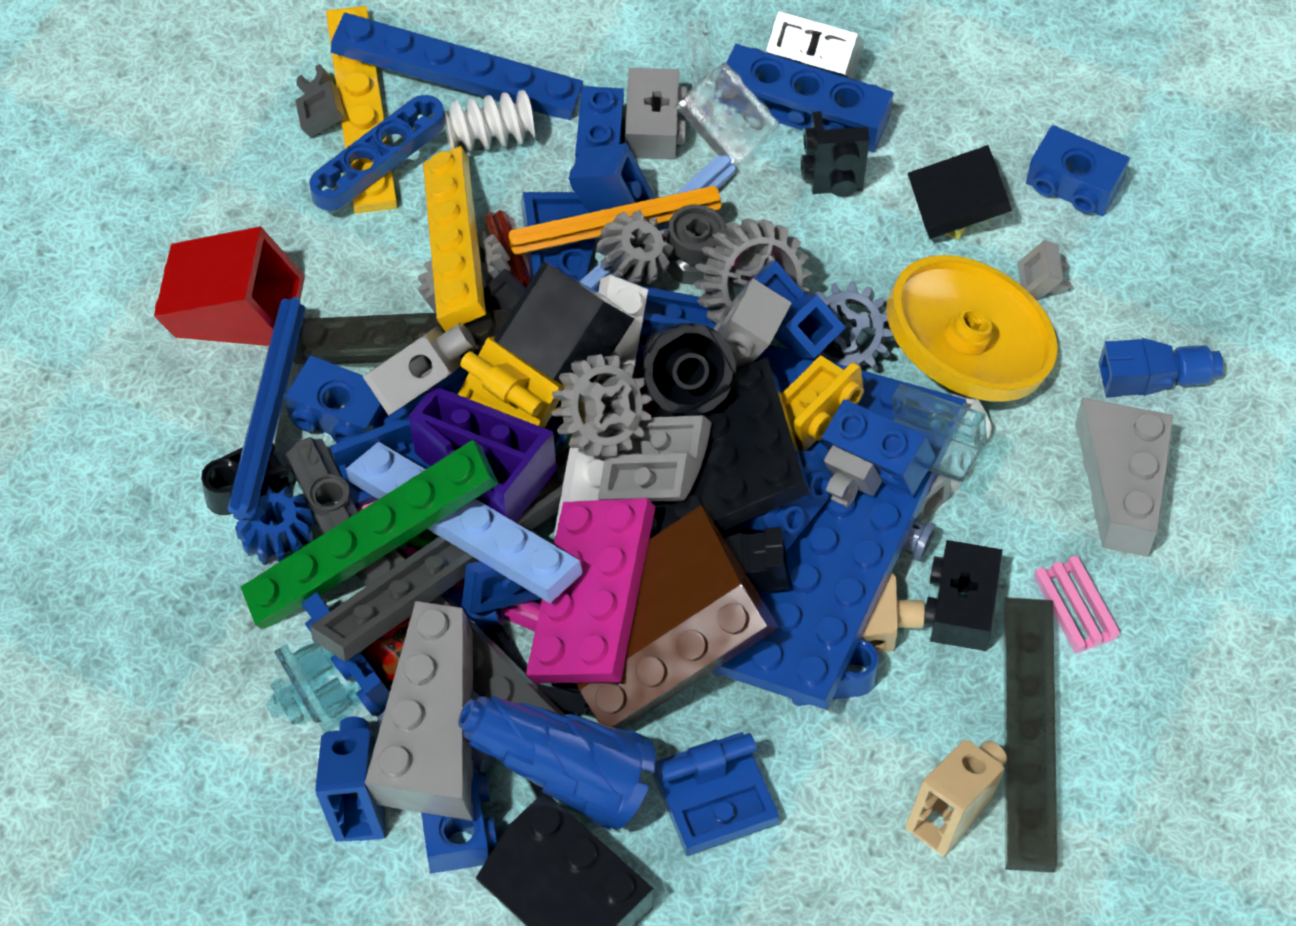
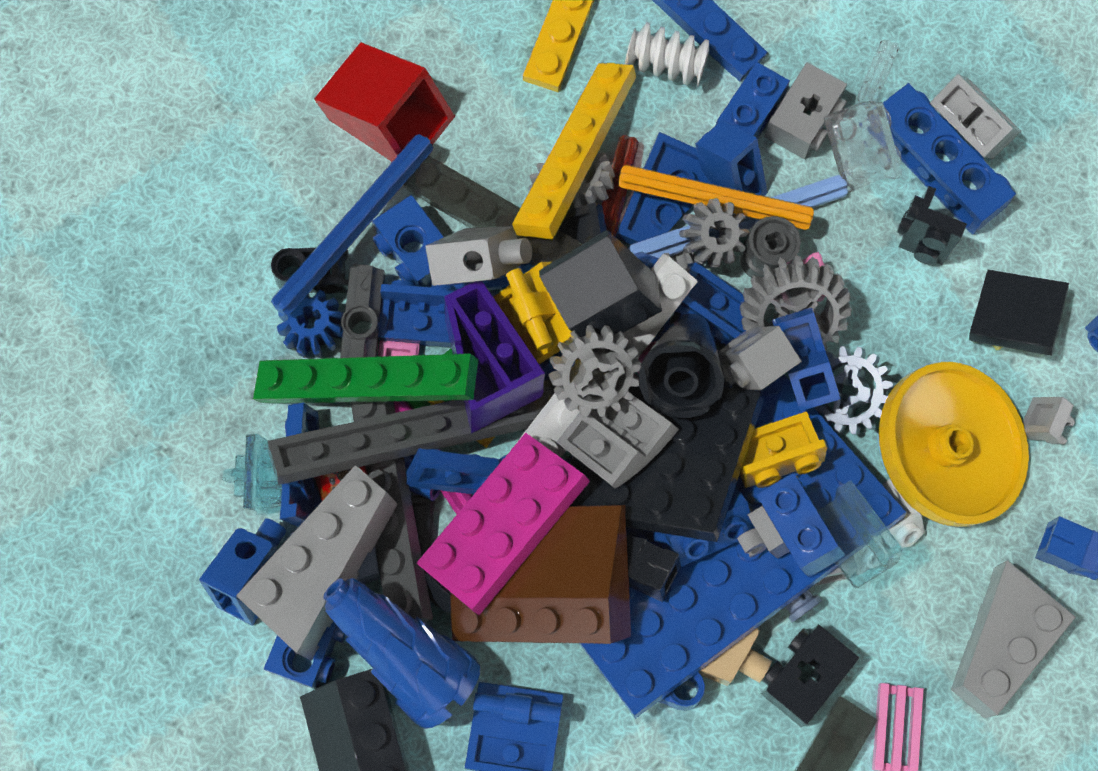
camera: 30 degrees right, 15 degrees up
blue beam [309,95,445,211] -> none
light blue plate [346,442,583,603] -> none

